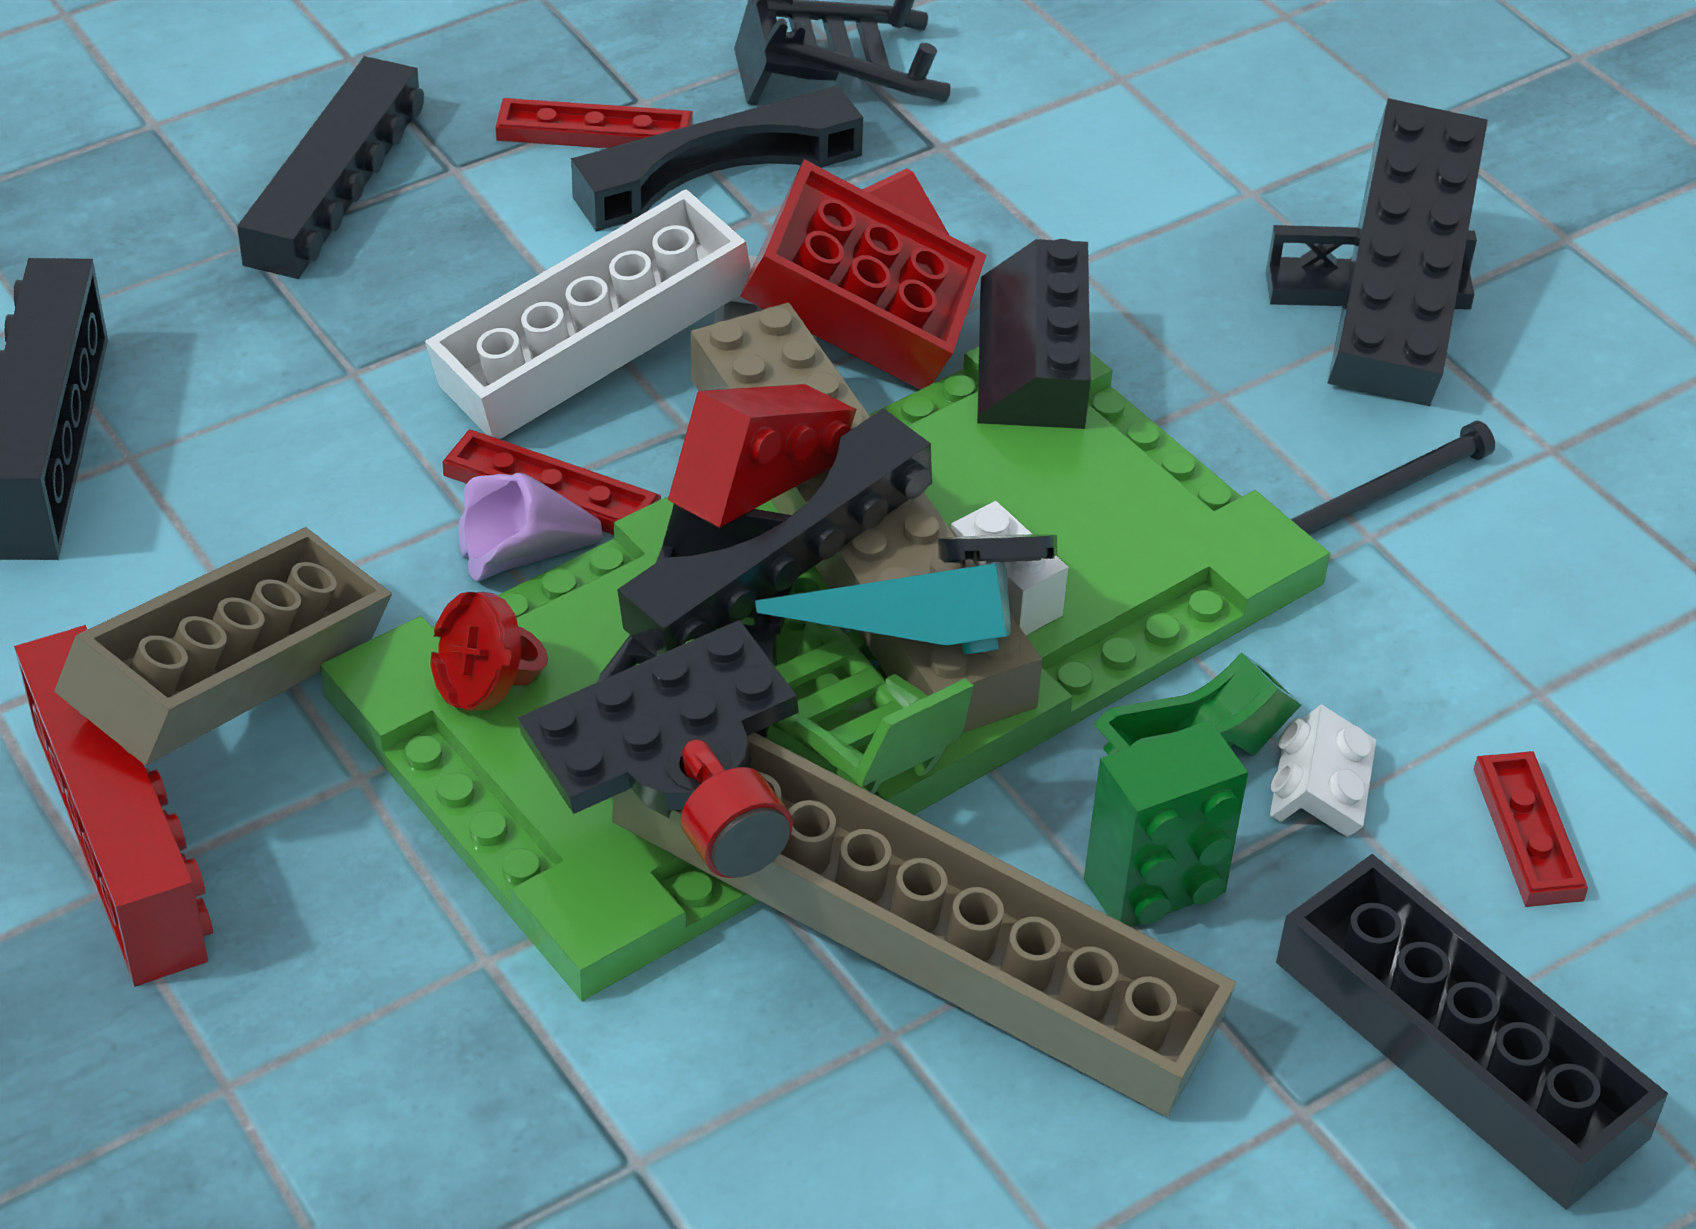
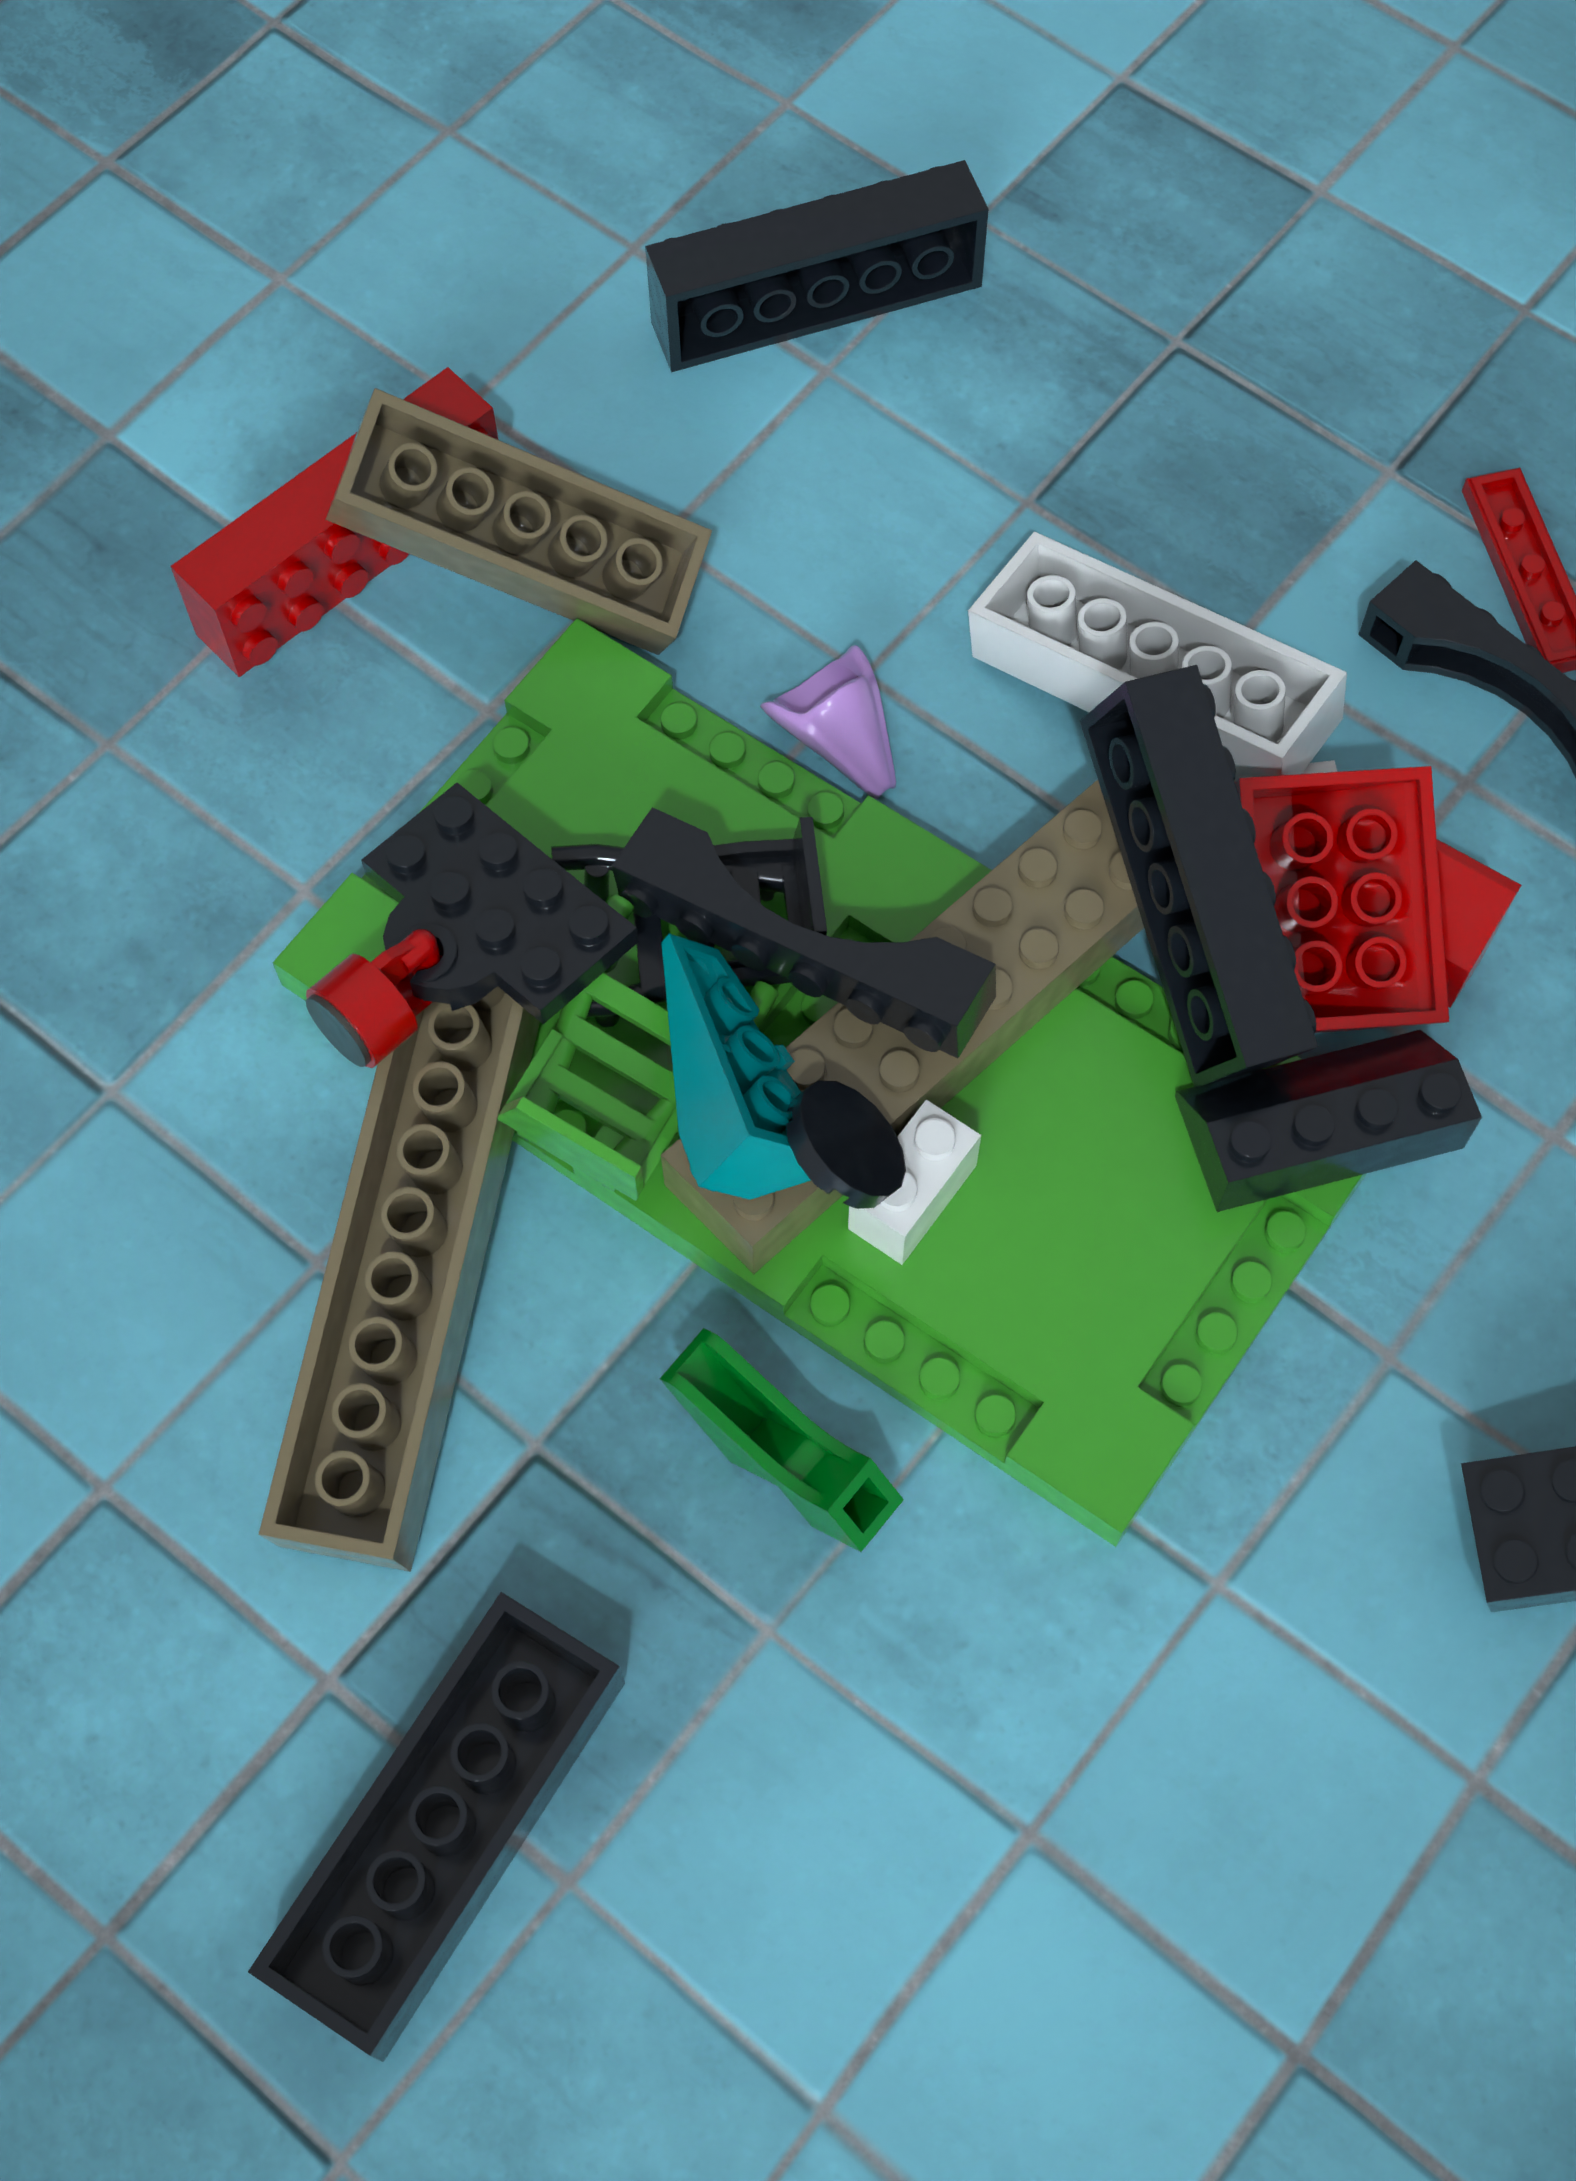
camera: 75 degrees right, 20 degrees up
black brick [237,56,424,279] -> none
red tile [430,592,548,711] -> none
red tile [442,429,661,535] -> none
red wedge [668,384,857,528] -> none
green brick [1084,720,1248,927] -> none
white bracket [1270,704,1376,837] -> none
black bar [1291,420,1495,534] -> none
red tile [1473,751,1588,907] -> none
none -> black brick [1080,665,1318,1089]

